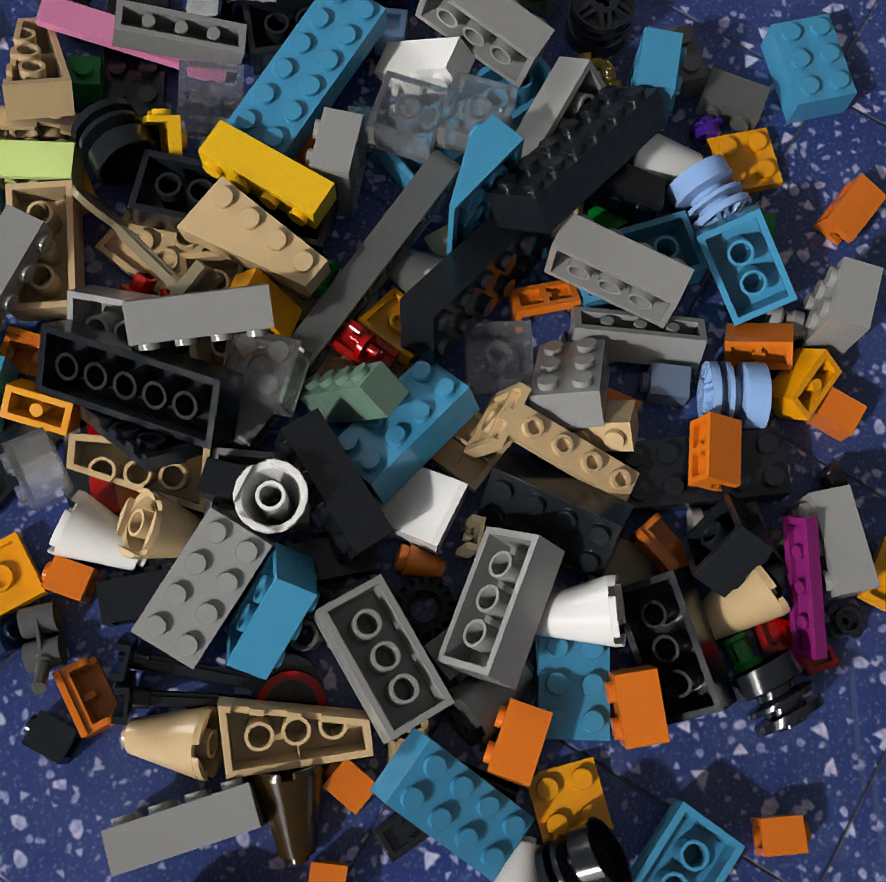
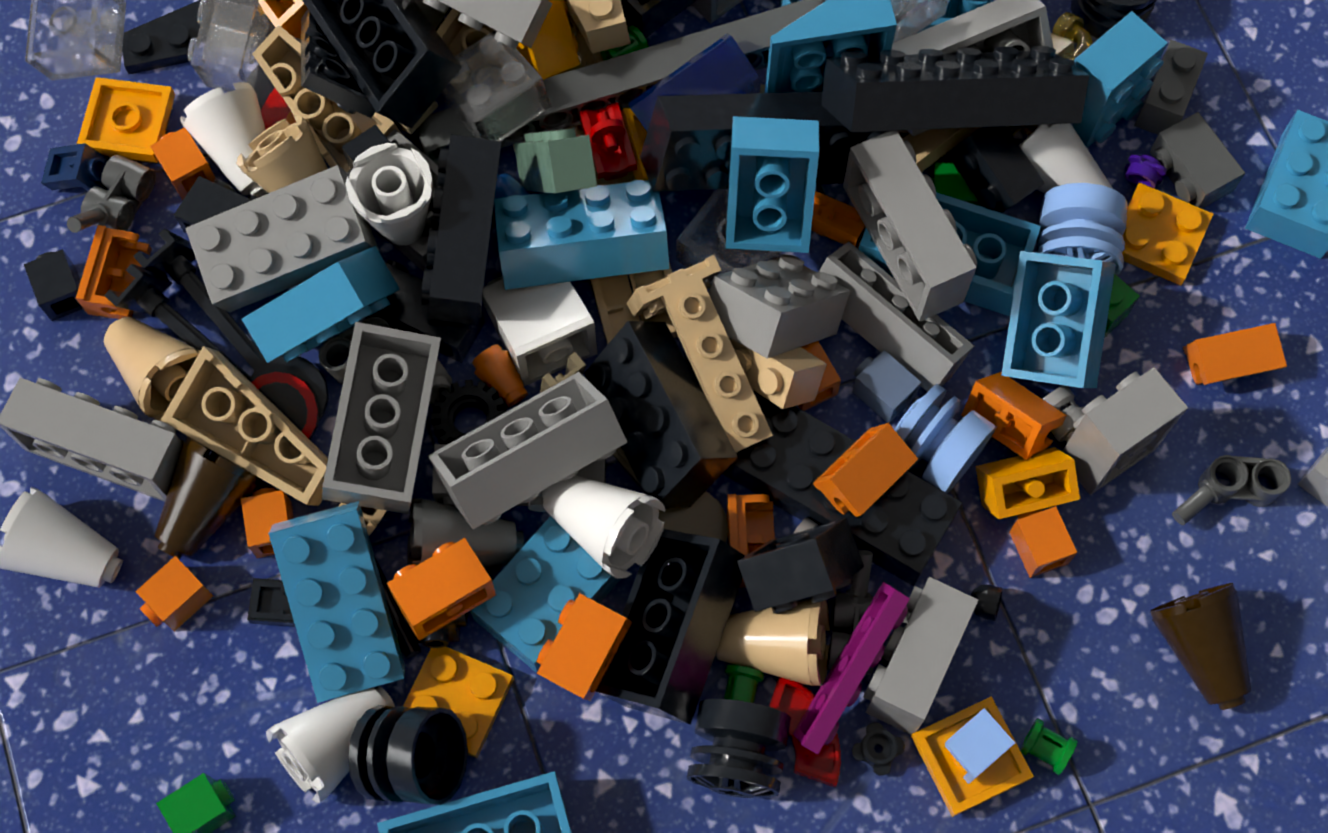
camera: 45 degrees right, 5 degrees down
none -> clear blue brick [628,33,759,131]
none -> dark azure brick [725,116,819,253]

